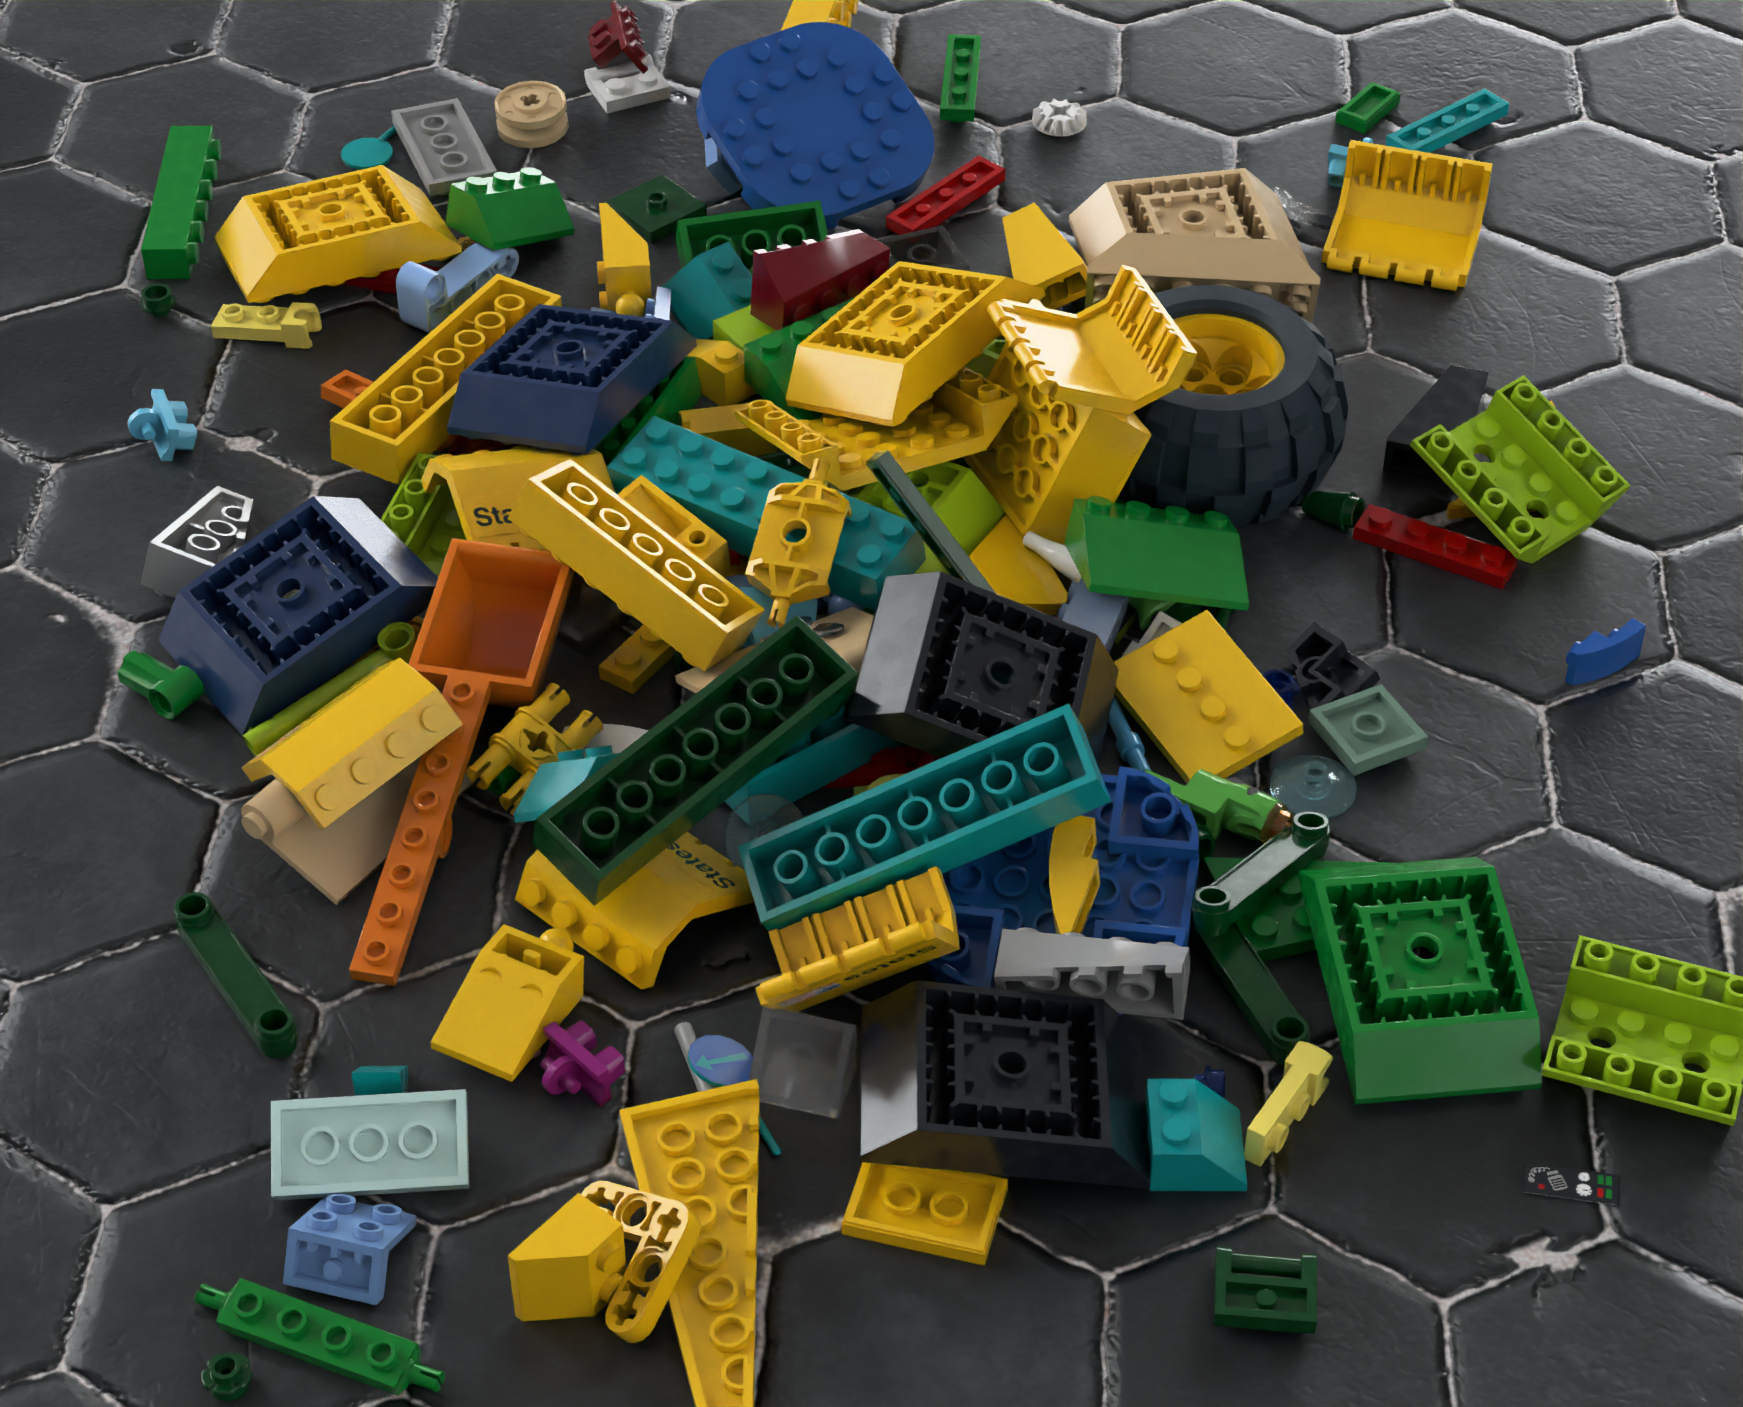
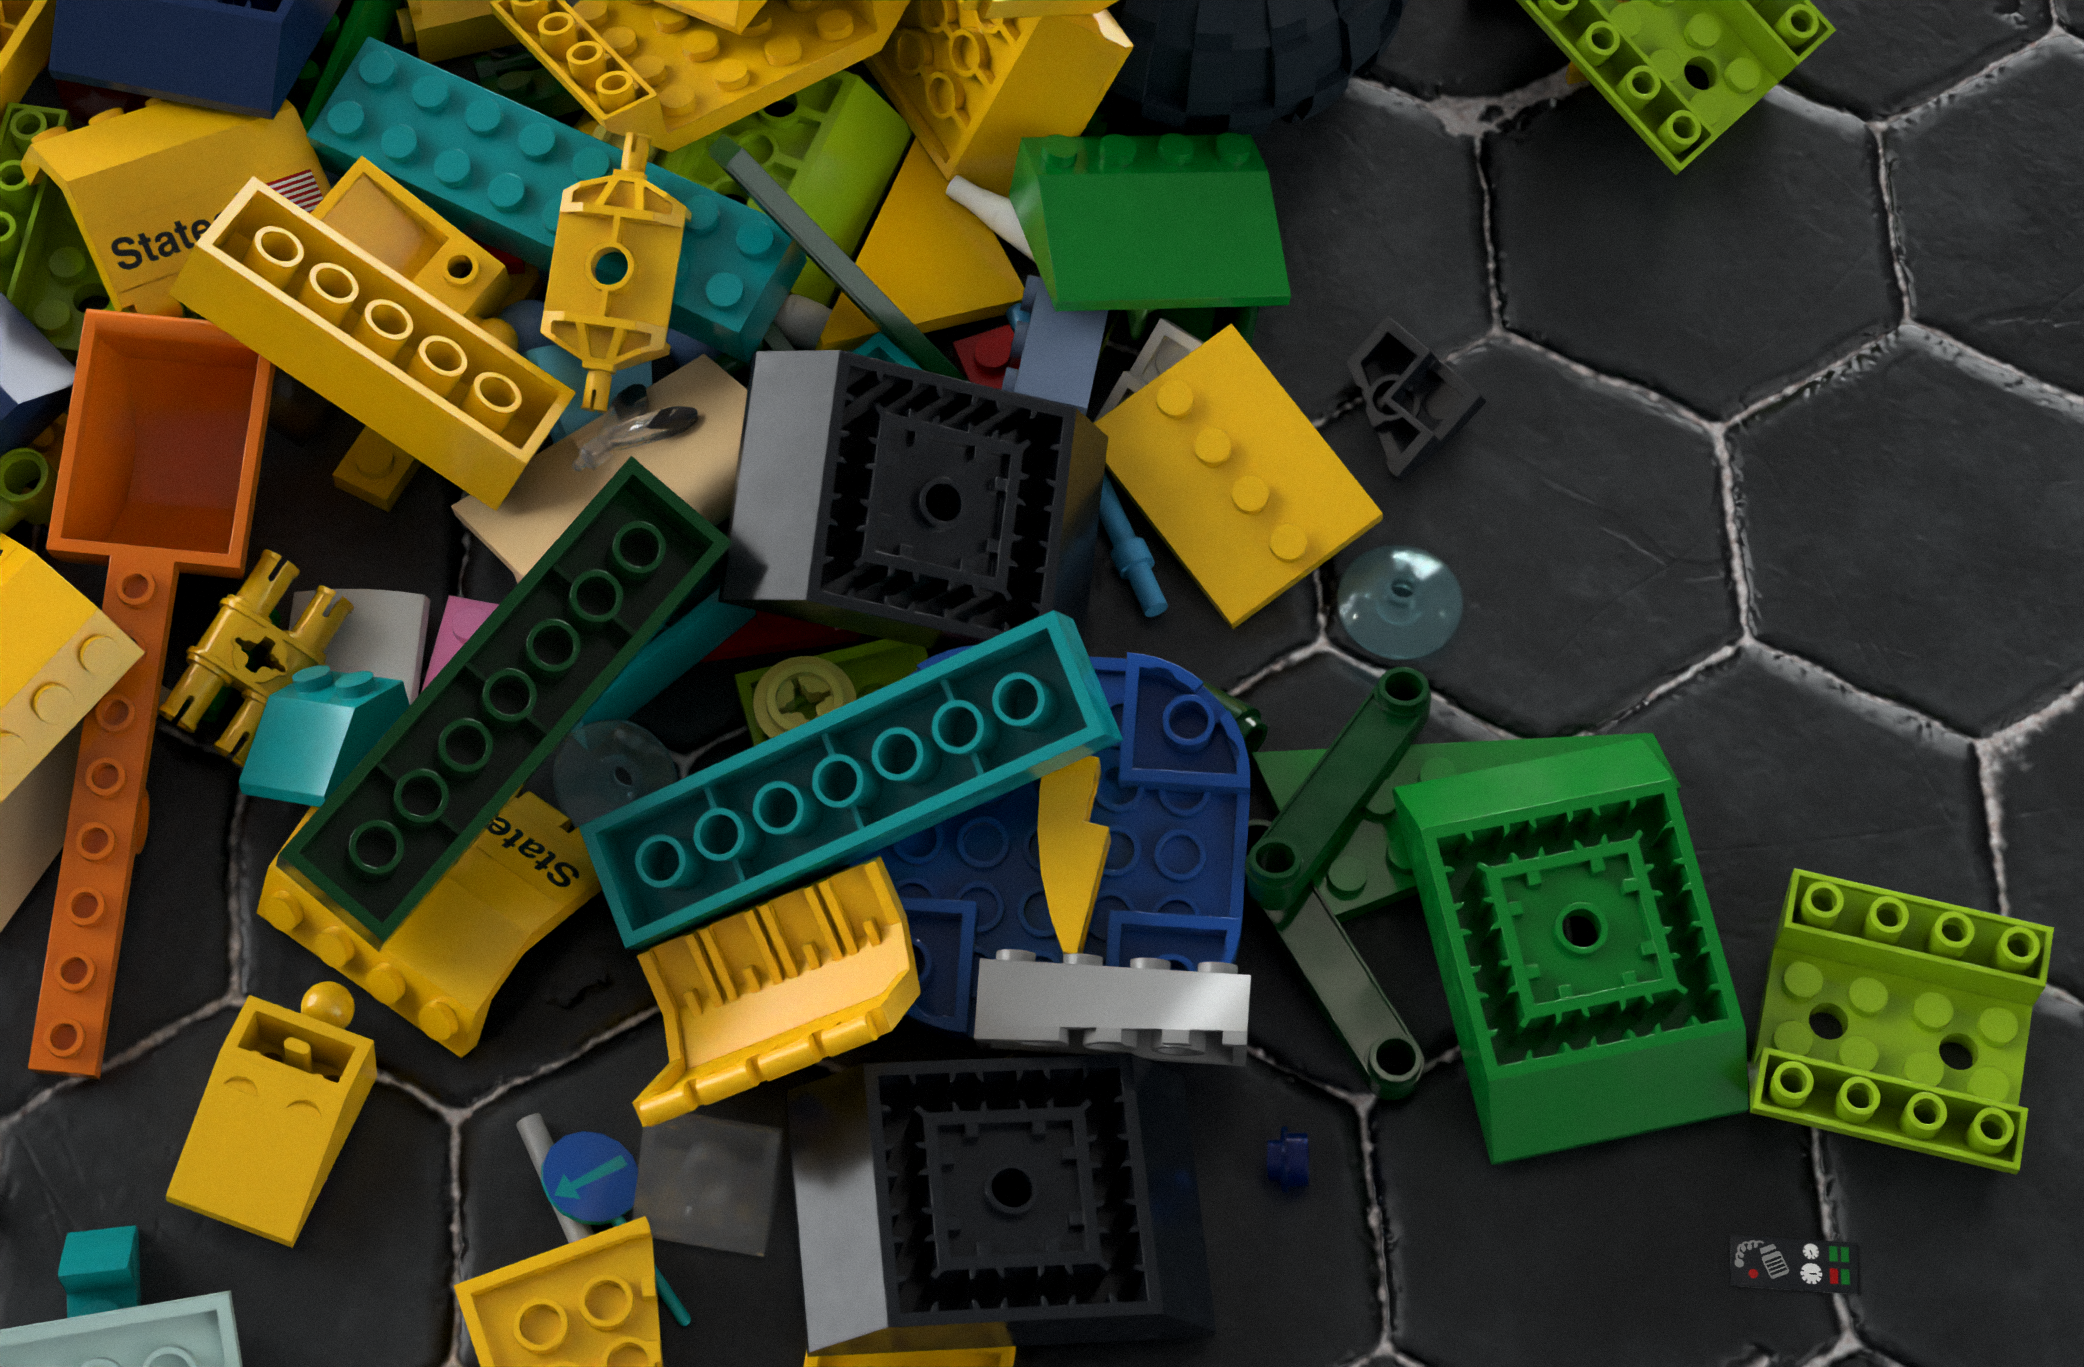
camera: 10 degrees left, 20 degrees up
magenta hips [540,1020,625,1107] -> none
bright green plate [1145,769,1295,843] -> none
teal slope [1145,1079,1247,1191] -> none
light yellow plate [1244,1041,1333,1167] -> none
clear blue plate [1262,669,1300,708] -> none
dark green cone [1302,491,1365,531] -> none
sand green plate [1308,684,1428,776] -> none
red plate [1353,504,1518,590] -> none
blue slope [1565,618,1646,686] -> none

